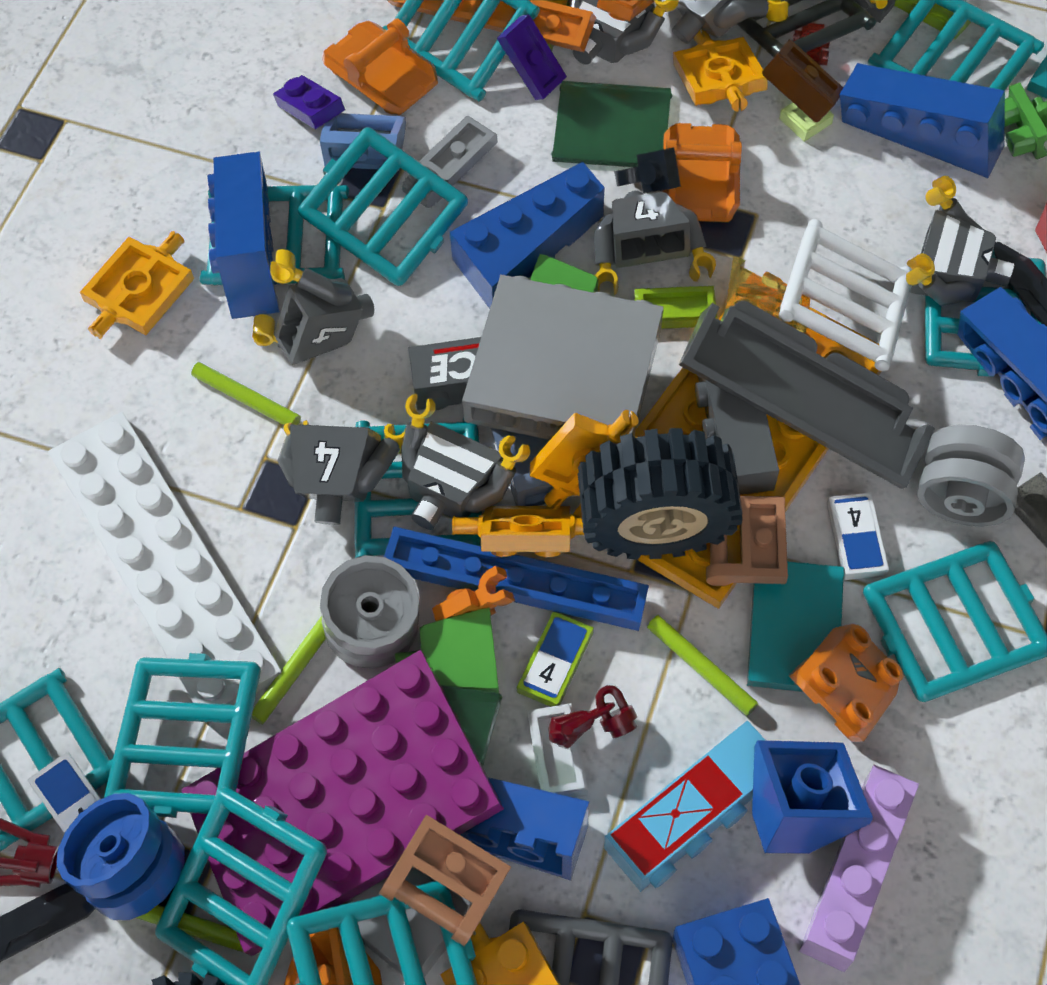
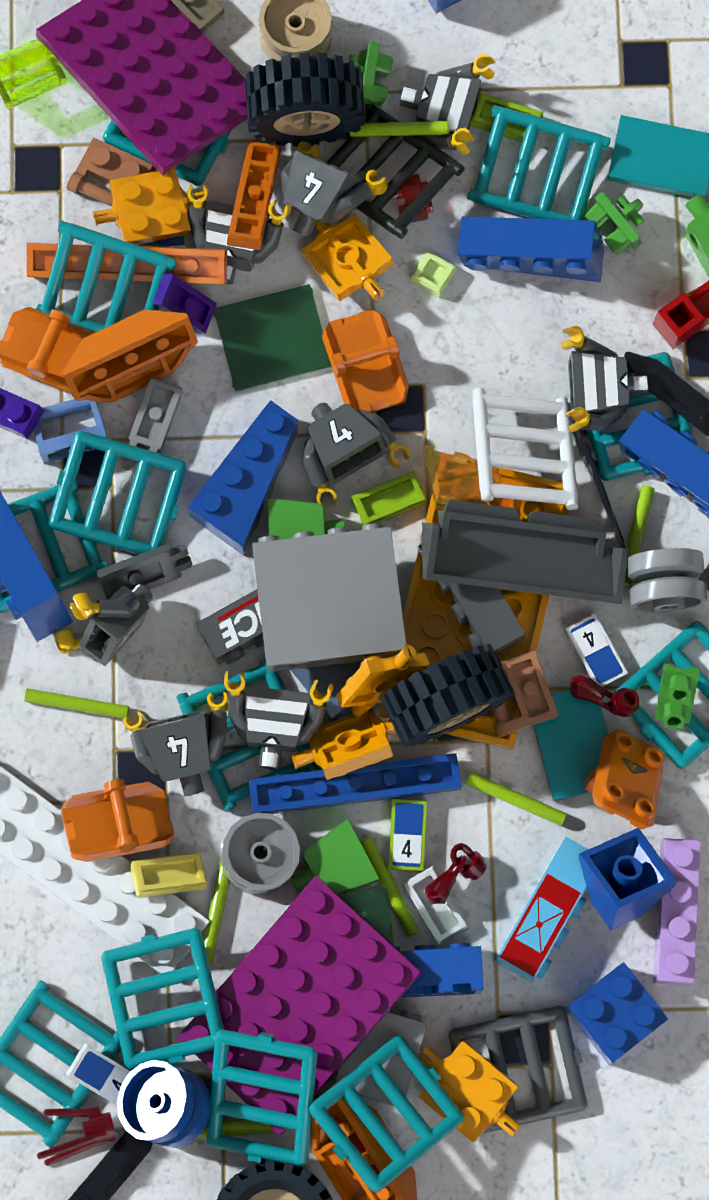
camera: 25 degrees left, 15 degrees up
nougat plate [379,815,511,946] -> none
orange plate [432,566,515,621] -> none
black plate [614,147,681,194] -> none
reddish brown slope [762,39,843,122] -> none
none -> orange shield [60,779,174,862]
none -> orange wedge [62,310,198,403]
none -> dark grey hinge [96,544,193,600]
none -> light yellow tile [130,852,207,898]
none -> lime bar [360,837,420,937]
none -> dark red piece [570,673,639,717]
none -> black piece [573,429,626,549]
none -> lime bar [624,485,655,586]
none -> bright green hips [655,663,700,729]

